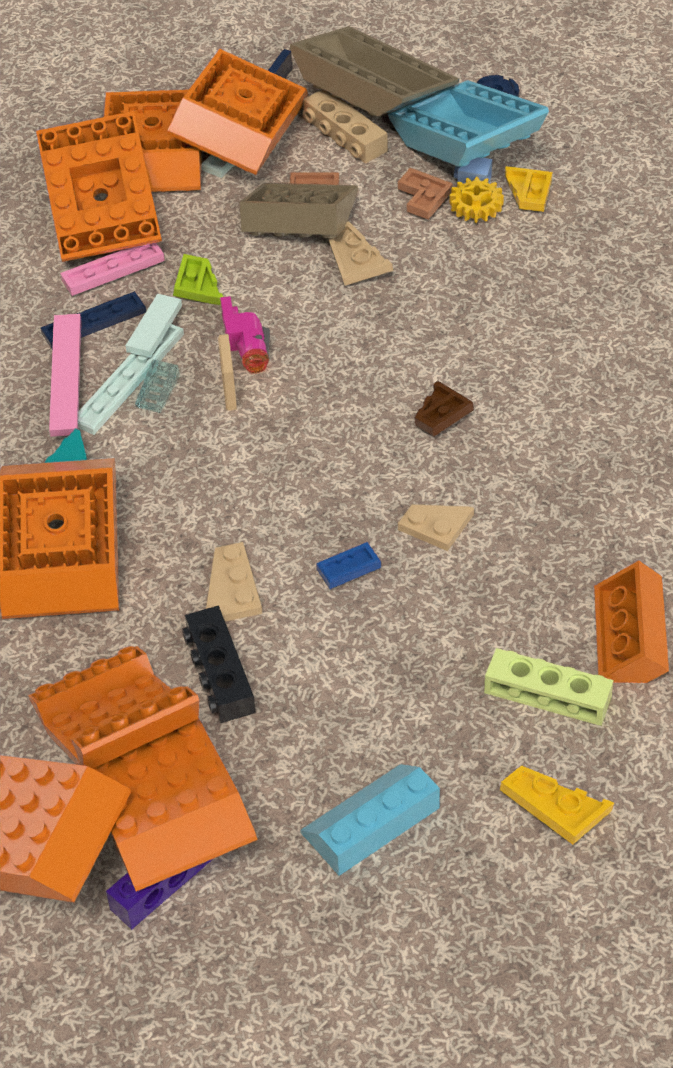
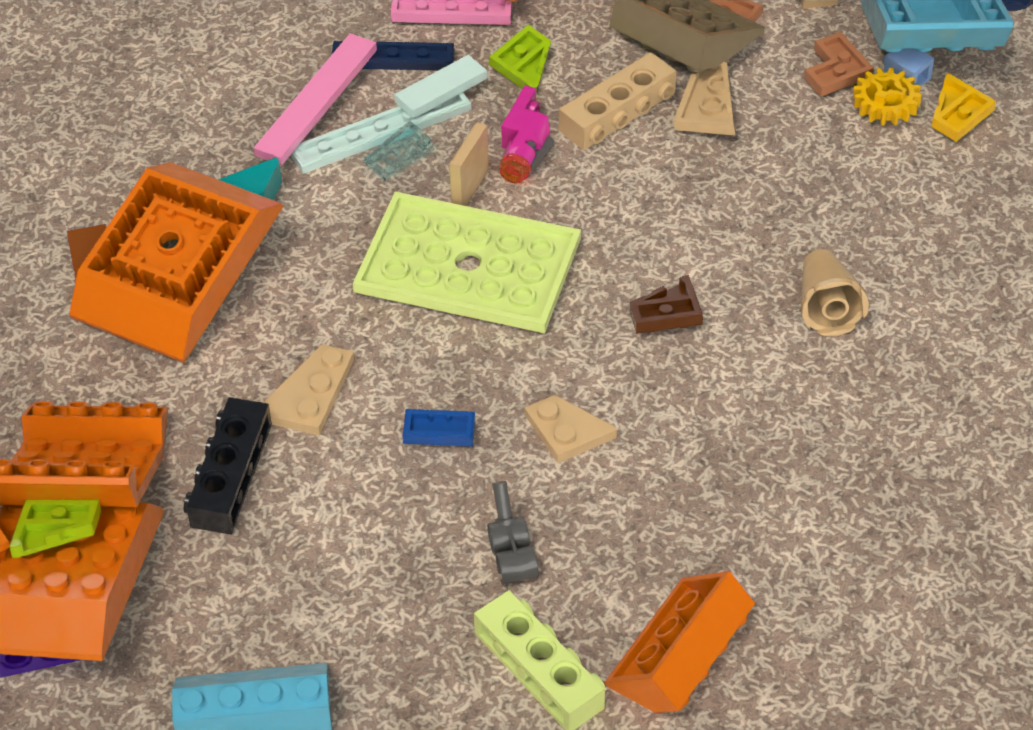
camera: 30 degrees right, 0 degrees up
none -> lime wing [10,499,101,558]
none -> yellowish green plate [353,192,581,333]
none -> dark grey beam [487,481,539,585]
none -> tan brick [559,52,676,150]
none -> tan cone [801,249,869,336]

